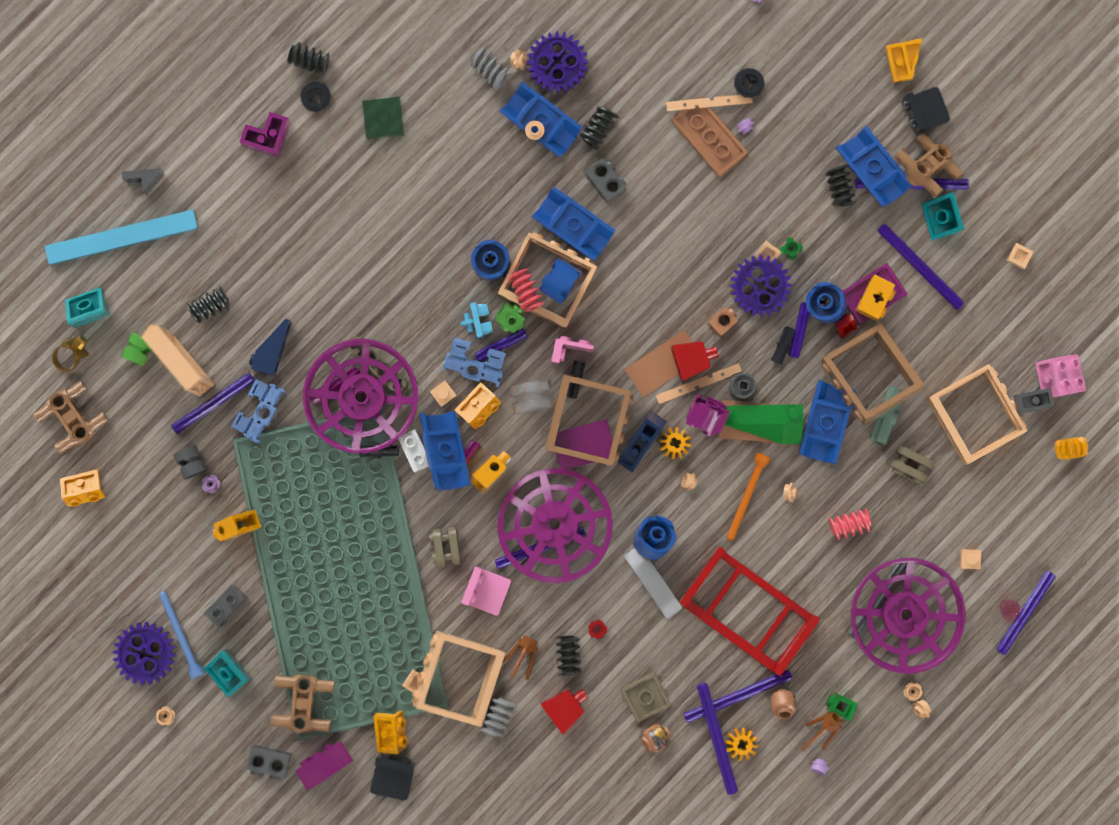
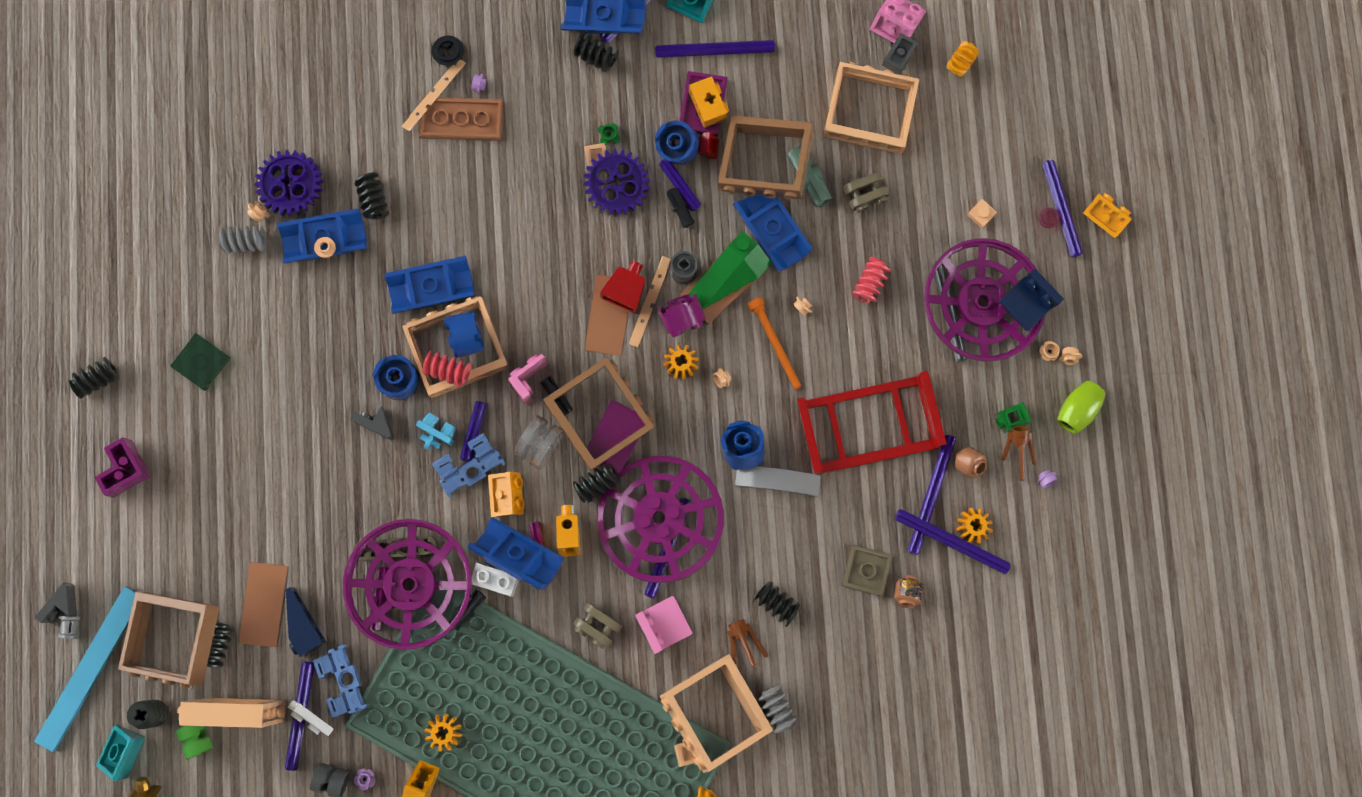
camera: 50 degrees left, 5 degrees down
black gear [301,82,331,113] -> none
light nougat plate [430,381,457,407] -> none
bright green brick [495,301,526,333] -> none
red torso [540,689,589,735] -> none
dark grey brick [585,158,627,205] -> none
red plate [588,620,607,639] -> none
dark blue slope [618,411,667,472] -> none
nougat brick [707,307,738,338] -> none
none -> light grey bush [57,616,80,639]
none -> medium nougat window [118,592,220,689]
none -> pearl dark grey piece [127,699,168,729]
none -> nougat sticker [239,562,288,647]
none -> white plate [287,701,333,736]
none -> dark grey slope [350,407,394,440]
none -> light orange gear [425,713,462,752]
none -> pearl dark grey piece [573,463,621,503]
none -> dark blue bracket [999,269,1064,331]
none -> lime piece [1057,381,1106,434]
none -> light orange bracket [1083,192,1132,238]

